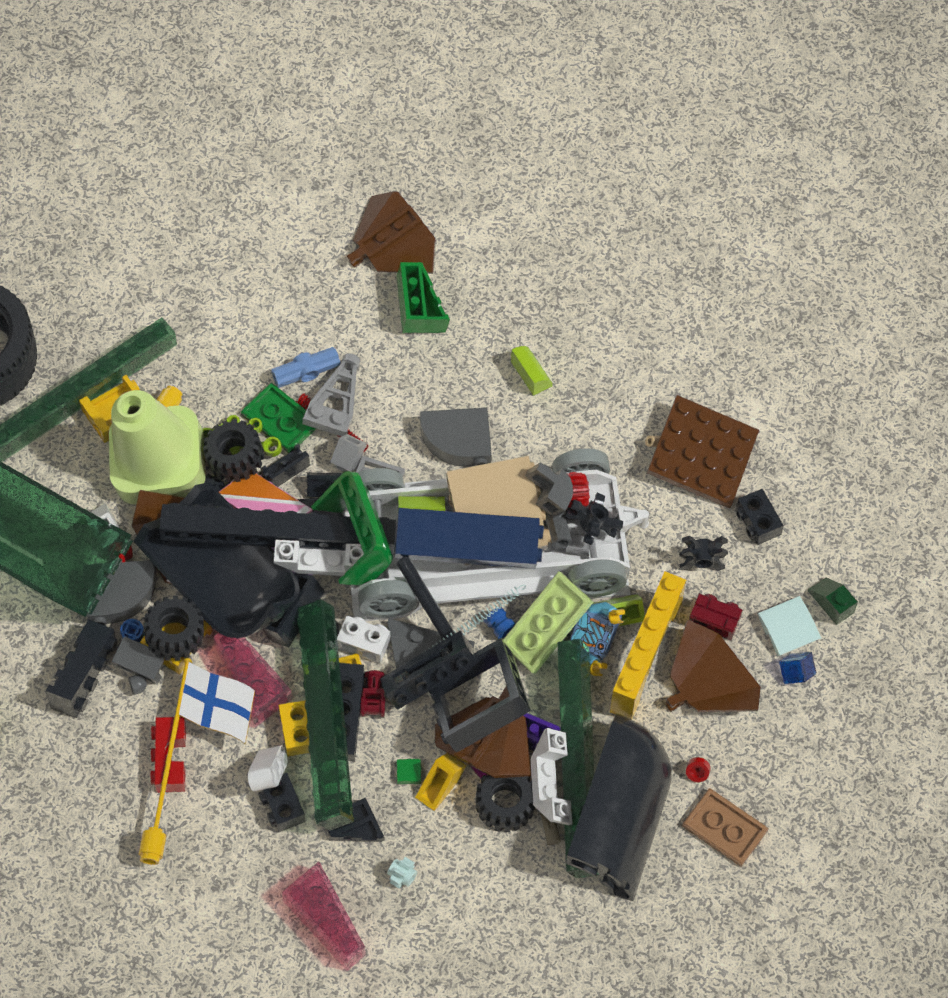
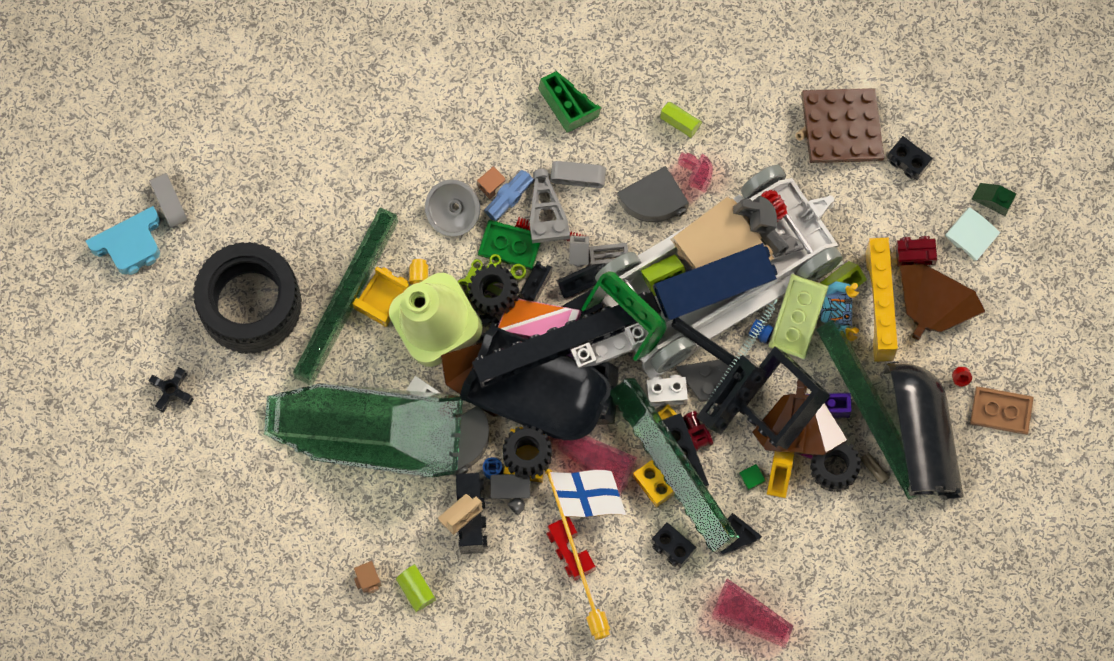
camera: 20 degrees left, 10 degrees up
white beam [248,745,288,791] -> none
reddish brown panel [347,191,436,274] -> none
light aqua gear [387,857,417,889] -> none
white slope [530,728,572,825] -> none
black pin [565,492,623,545] -> none
black pin [679,536,728,571] -> none
clear blue panel [779,651,816,684] -> none
none -> light grey dish [425,179,480,236]
none -> tan panel [438,494,483,535]
none -> nougat panel [477,166,506,199]
none -> light grey beam [550,161,606,188]
none -> clear pink brick [678,152,713,193]

